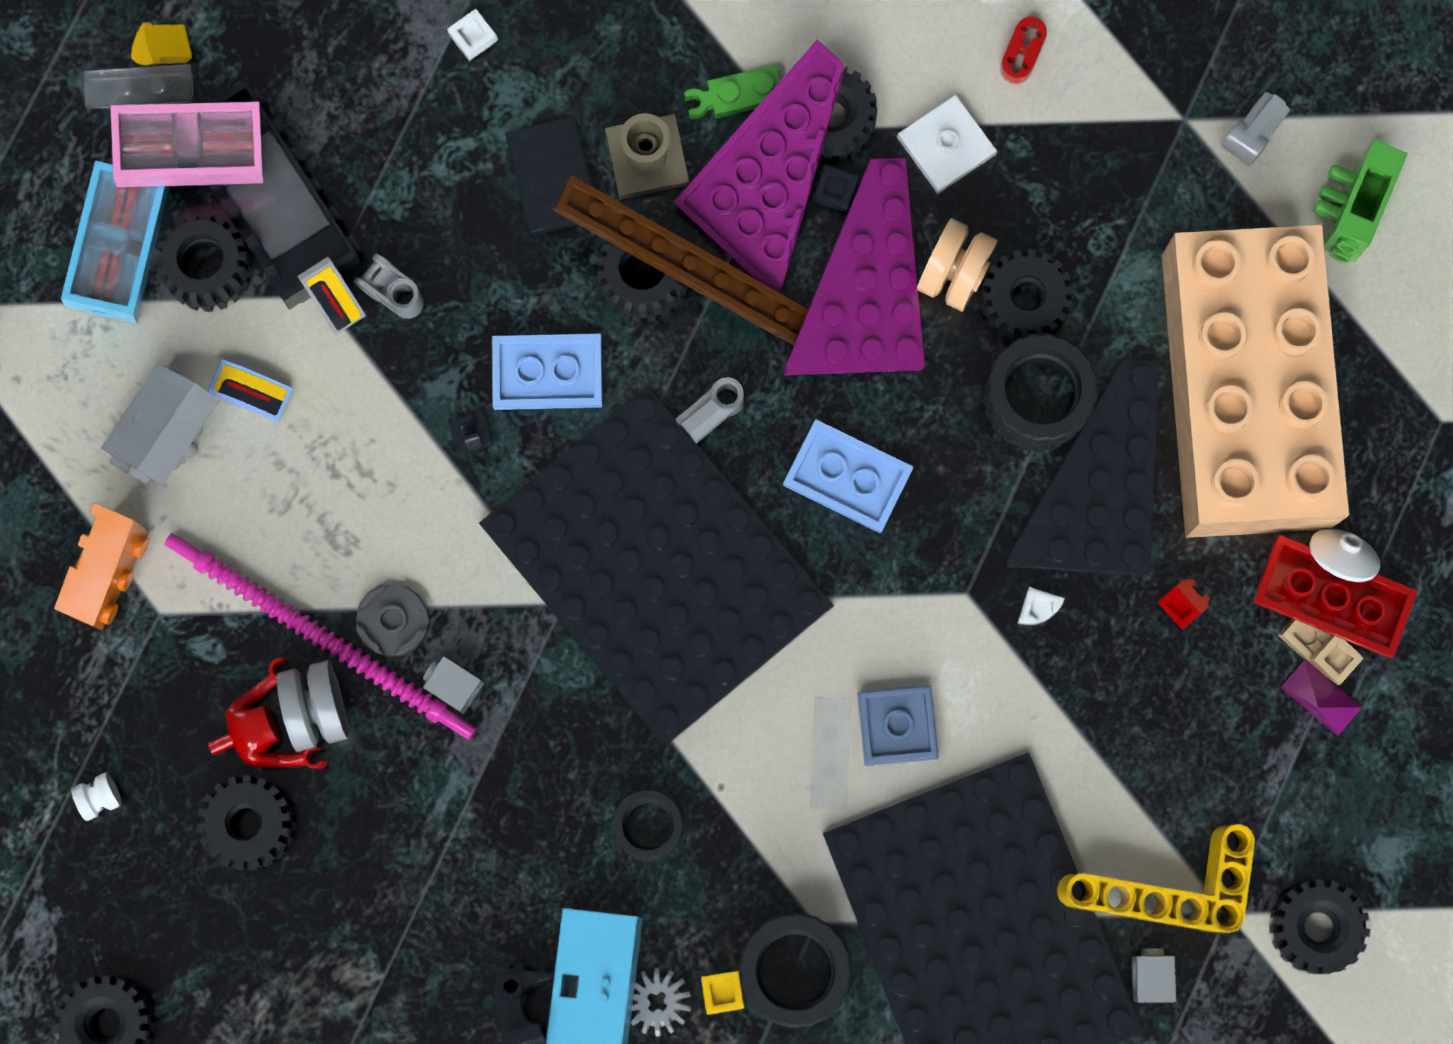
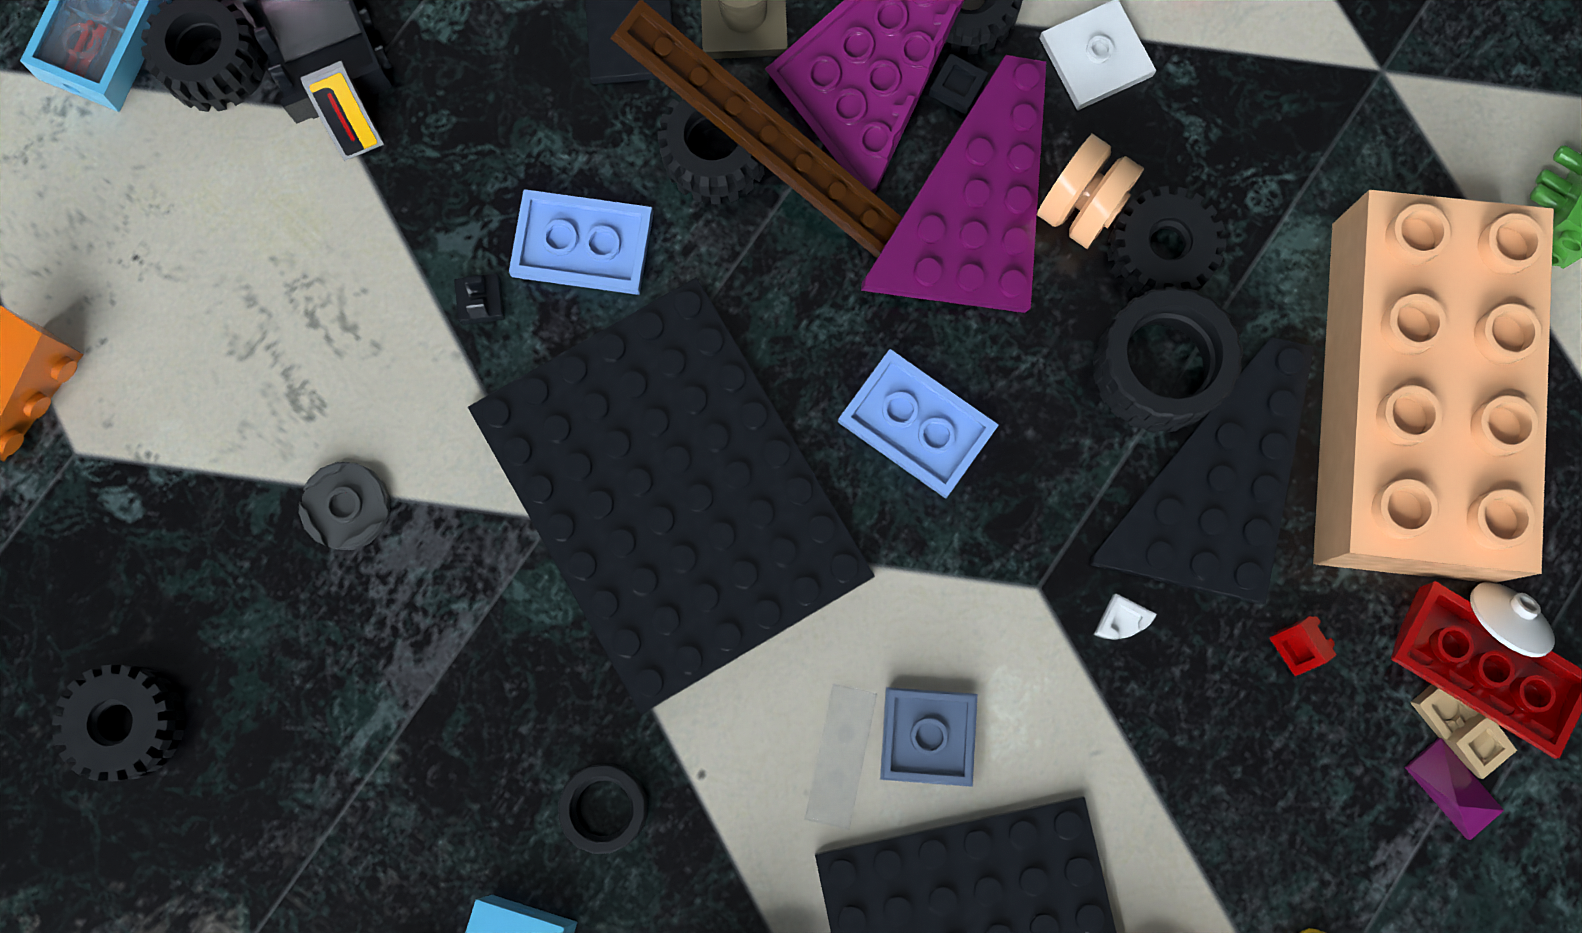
camera: 10 degrees right, 0 degrees up
light grey piece [101,363,220,486] -> none
dark pink hose [164,533,477,740] -> none
slope [207,359,293,422] -> none
red piece [208,658,327,769] -> none
light grey wheel [276,660,349,752] -> none
light grey piece [353,254,424,318] -> none
light grey brick [423,656,484,714] -> none
light grey piece [676,377,744,444] -> none
light grey piece [1221,92,1290,167] -> none

